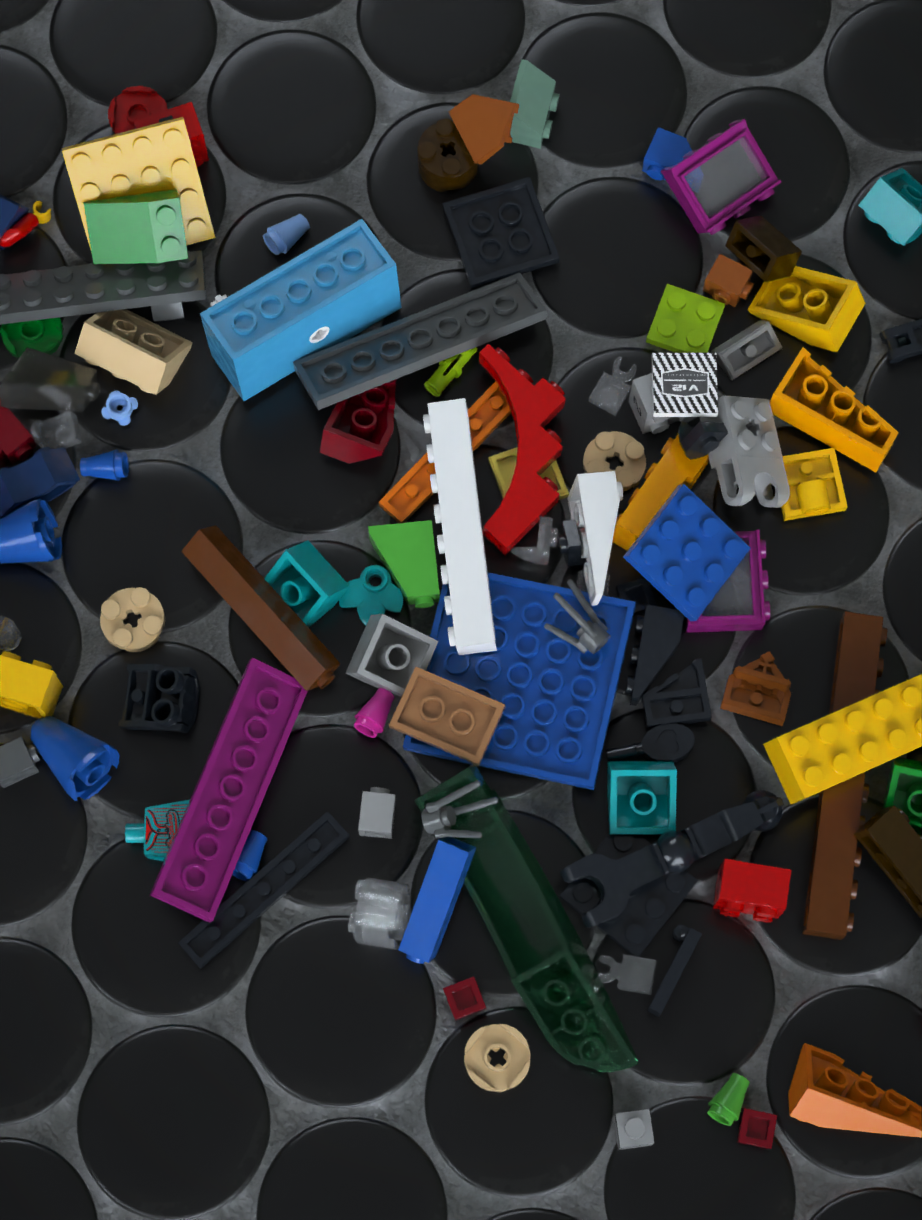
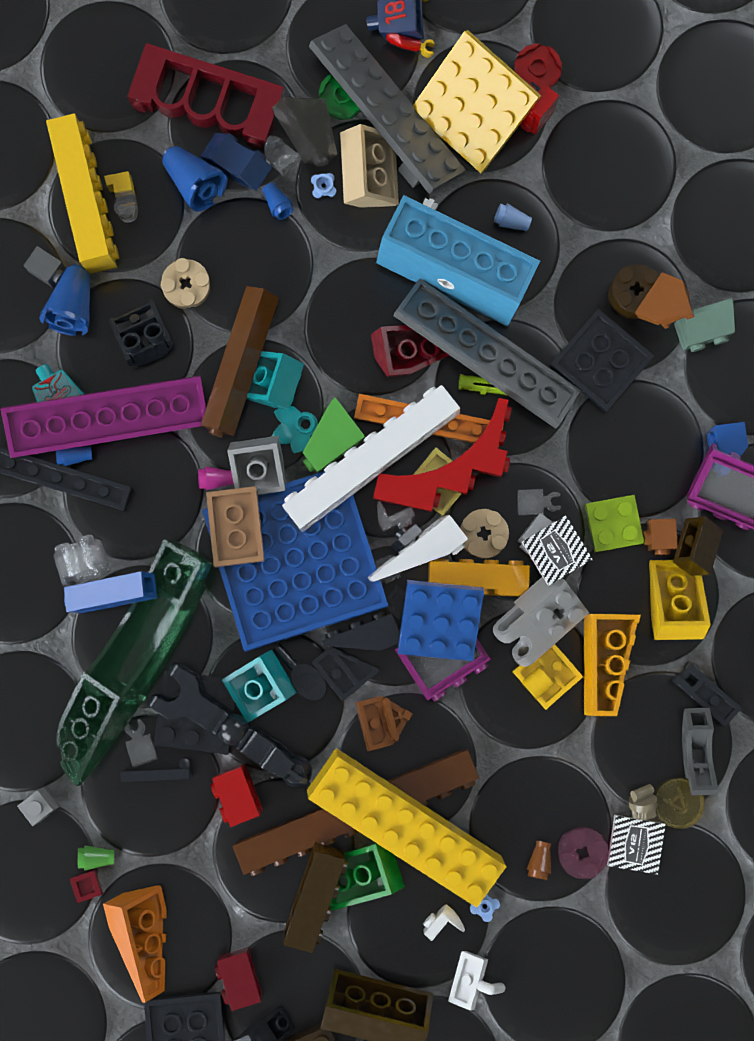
camera: 60 degrees right, 10 degrees up
slope [83,189,188,264] -> none
light grey brick [358,787,396,839] -> none
dark grey plant [421,780,498,839] -> none
dark red plate [443,976,486,1021] -> none
tan plate [464,1024,531,1092] -> none
dark grey plant [544,579,611,654] -> none
black plate [678,421,728,459] -> none
light grey slope [711,320,782,380] -> none

